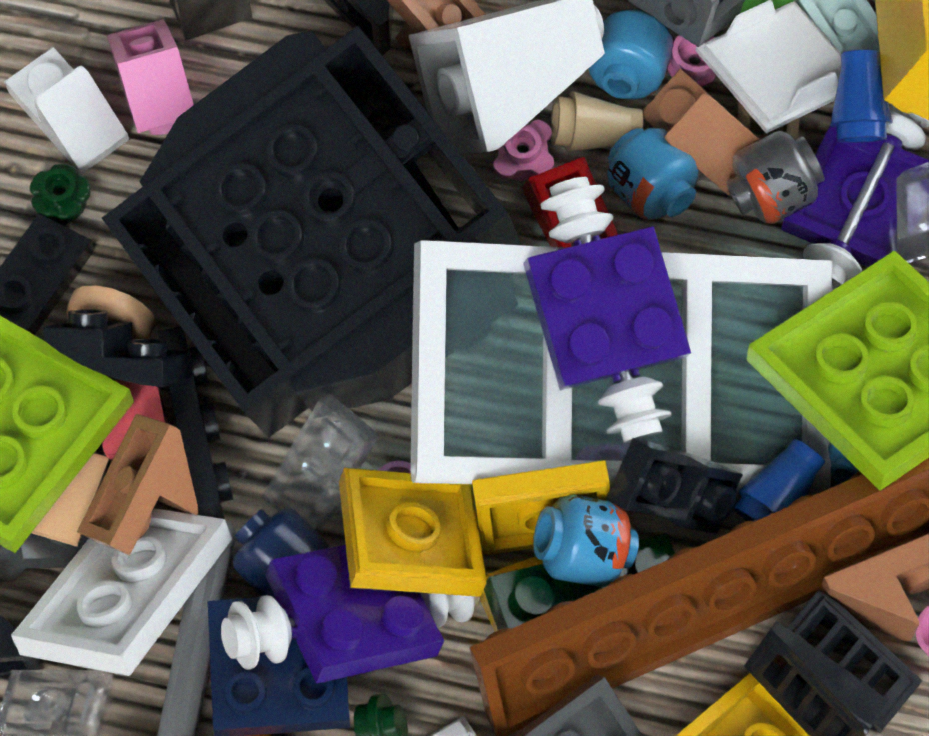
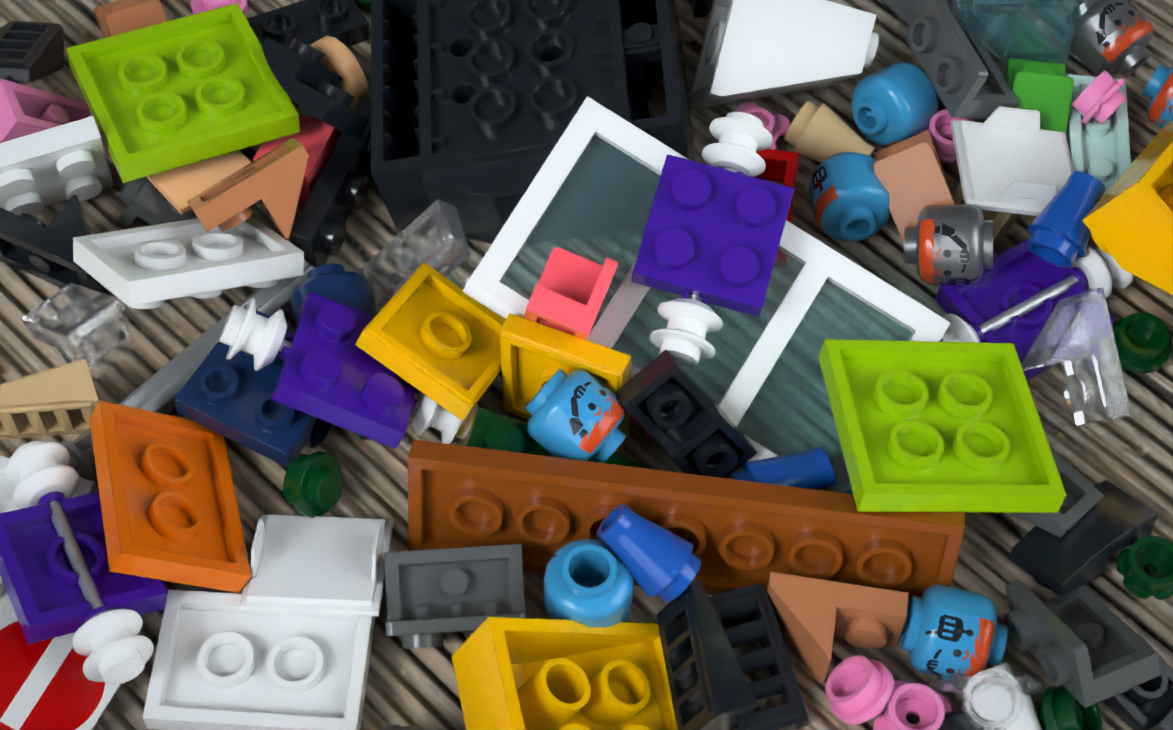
camera: 30 degrees right, 10 degrees down
none -> coral panel [524,247,619,340]
none -> dark azure head [544,538,634,628]
none -> blue cone [597,503,701,602]

